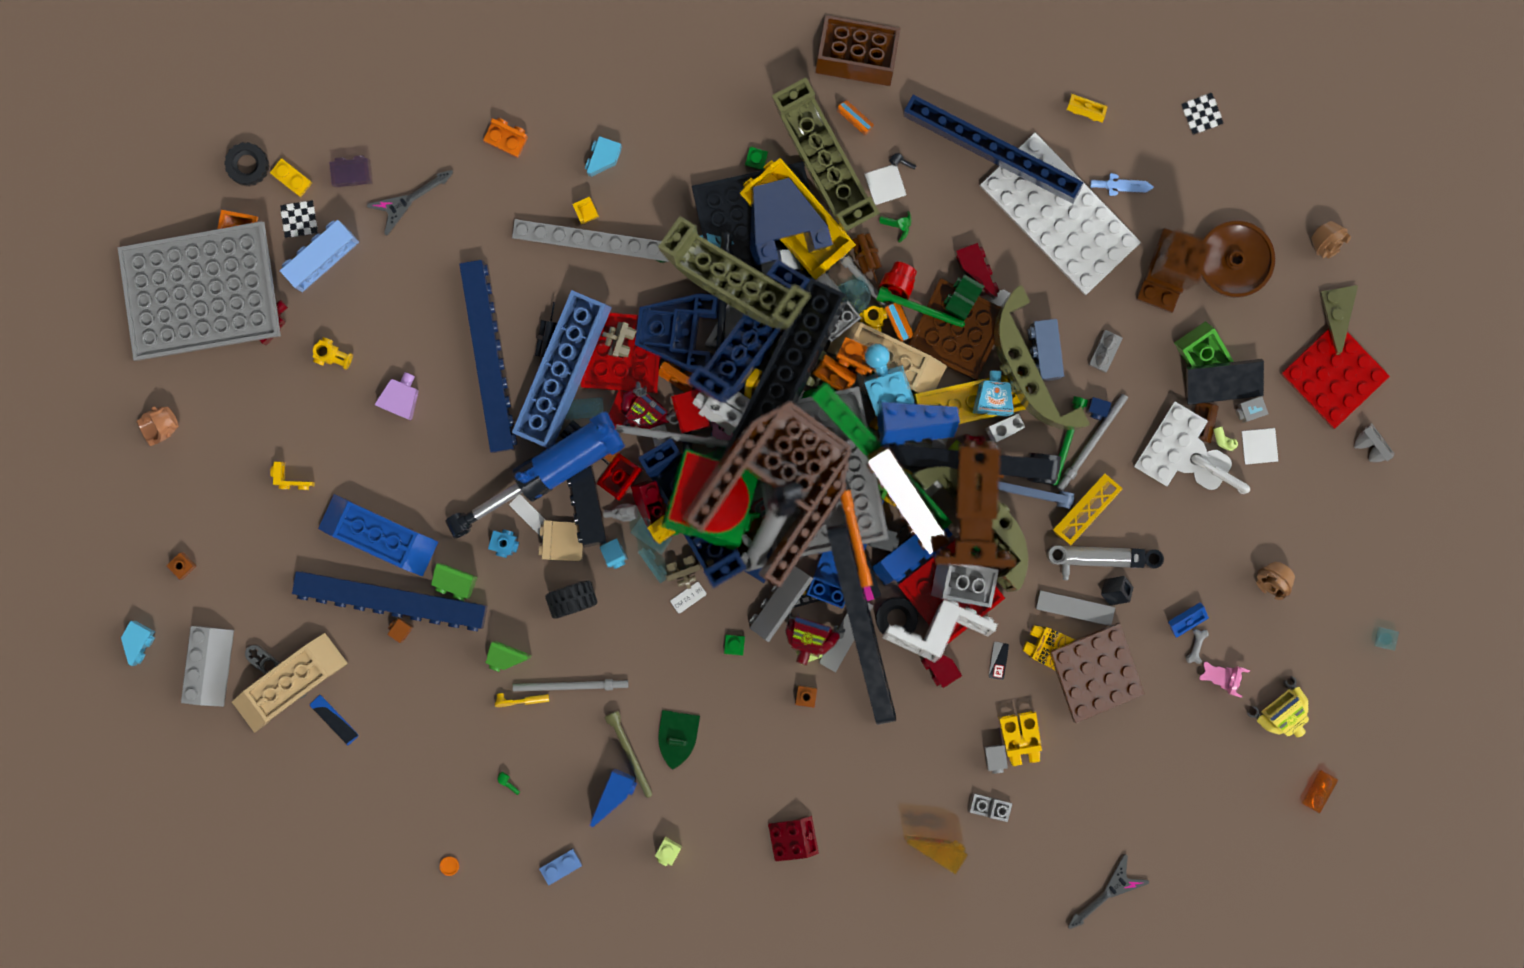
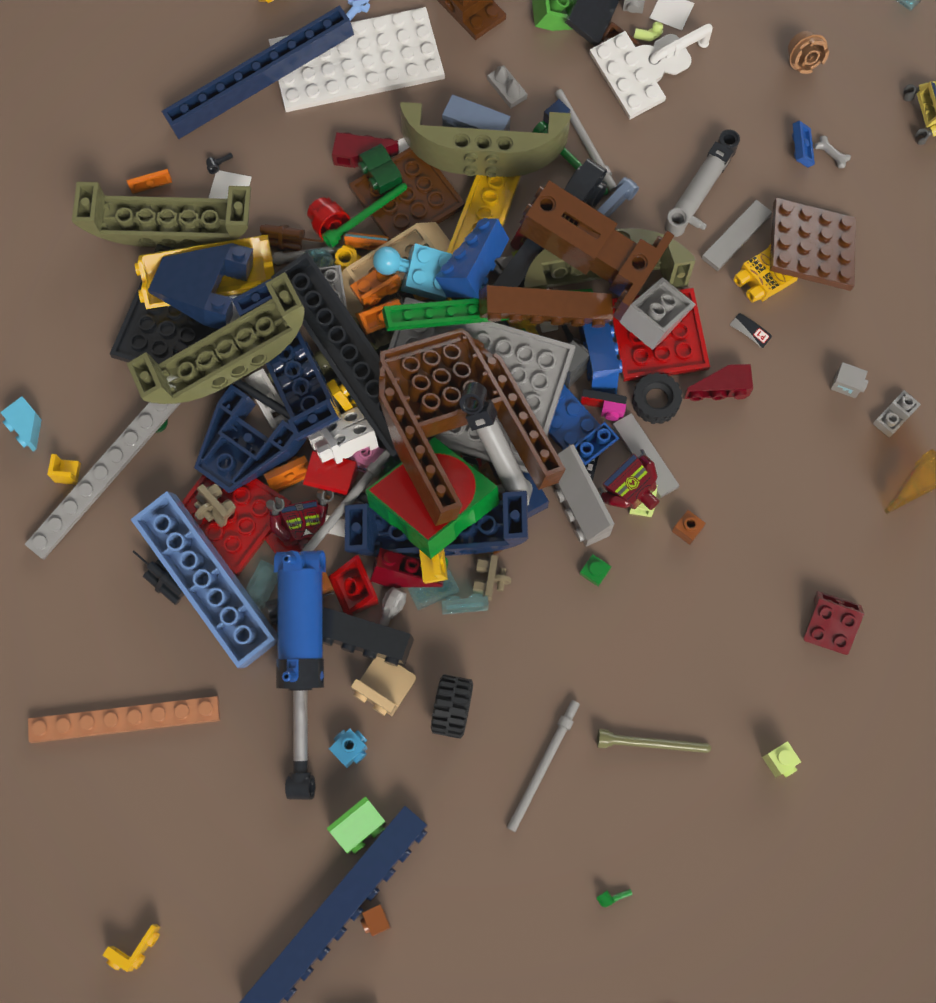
camera: 60 degrees left, 15 degrees down
yellow connector [313,337,353,370] -> none
blue slope [318,494,439,577] -> none
lavender torso [375,372,419,420] -> none
dark blue brick [459,260,517,453] -> none
bright green slope [486,641,532,672] -> none
yellow piece [494,693,549,707] -> none
white sticker [509,494,546,539] -> none
medium blue plate [539,849,582,885] -> none
blue slope [590,769,637,827] -> none
medium azure slope [600,538,628,569] -> none
dark green shield [658,710,700,770] -> none
white sticker [670,582,707,614] -> none
green plate [745,147,768,171] -> none
reddish brown slope [815,15,900,86] -> none
black beam [827,523,896,725] -> none
orange piece [840,490,873,588] -> none
green plant [879,211,912,243] -> none
white bracket [882,599,998,662] -> none
medium azure torso [973,371,1014,416] -> none
white leg [985,414,1025,443] -> none
yellow hips [998,711,1042,766] -> none
yellow fence [1053,474,1122,546] -> none
black panel [1101,576,1134,606] -> none
bright pink hair [1199,662,1250,698] -> none
none -> nougat plate [28,696,220,743]

